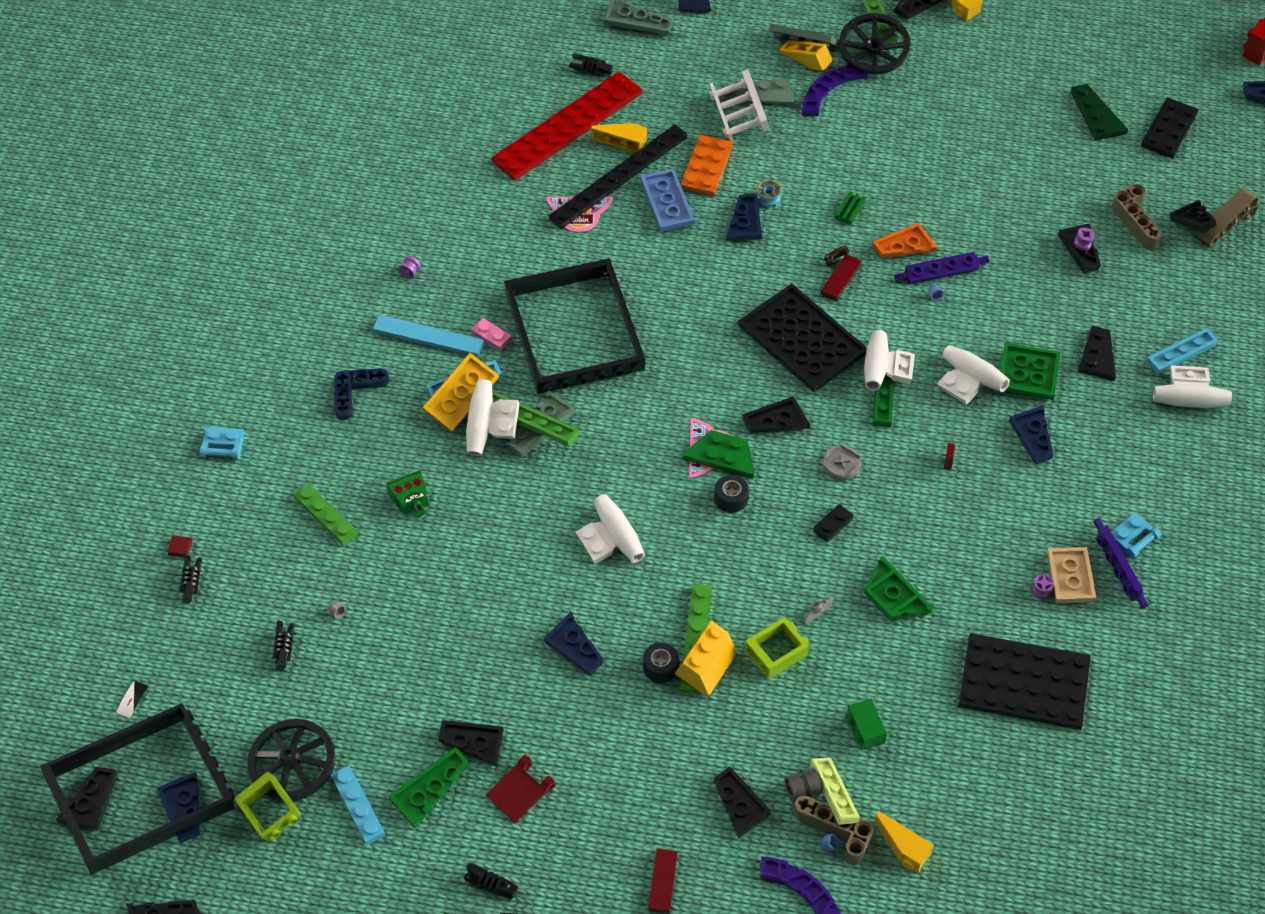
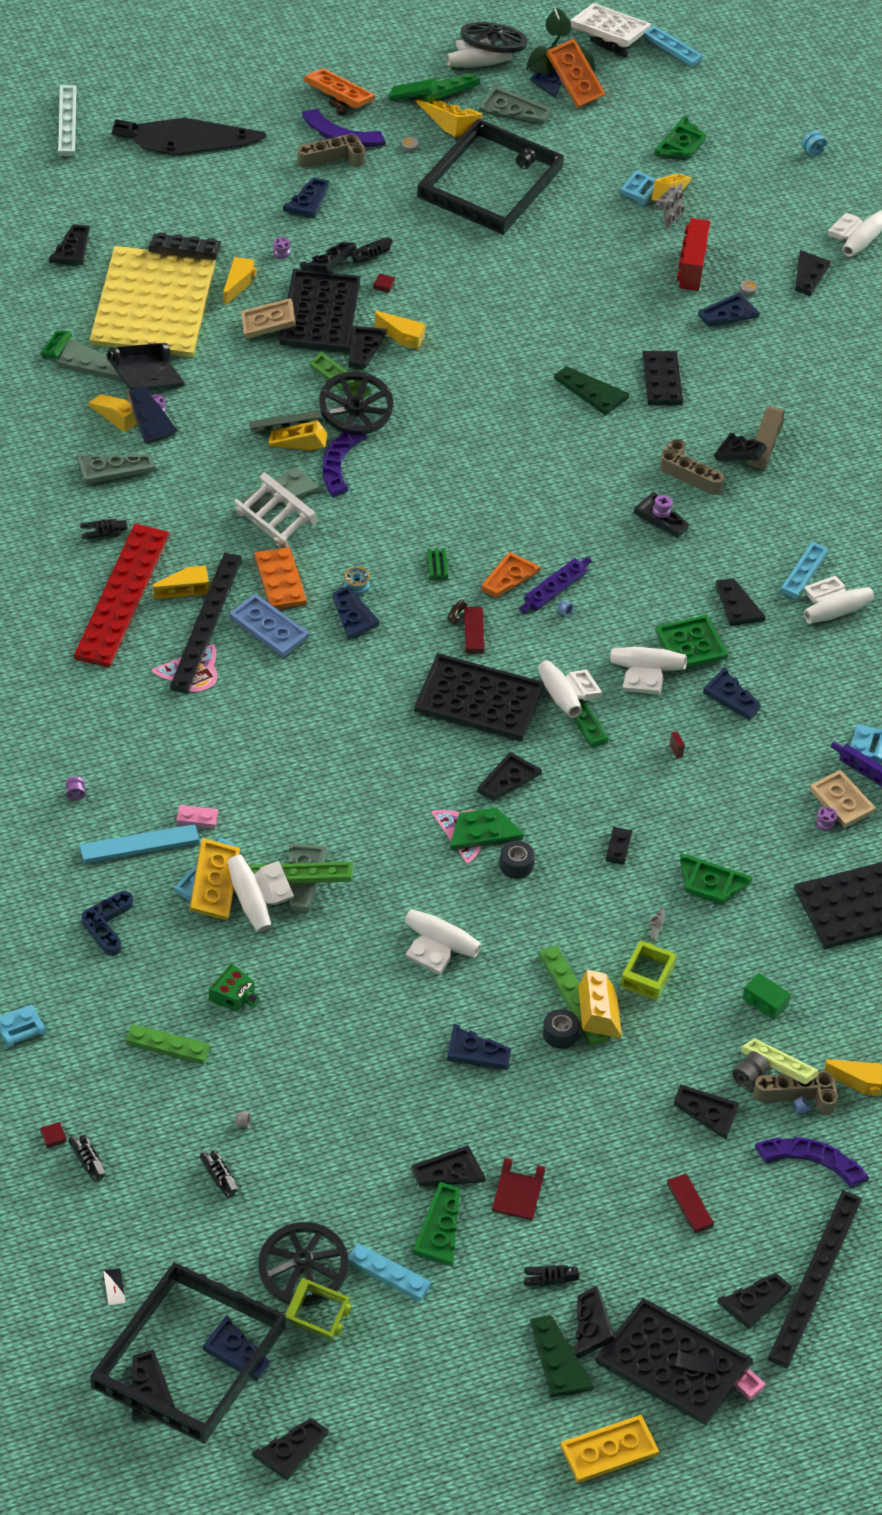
camera: 35 degrees left, 5 degrees down
black door [504,258,645,394] -> none
light grey tile [823,446,861,480] -> none

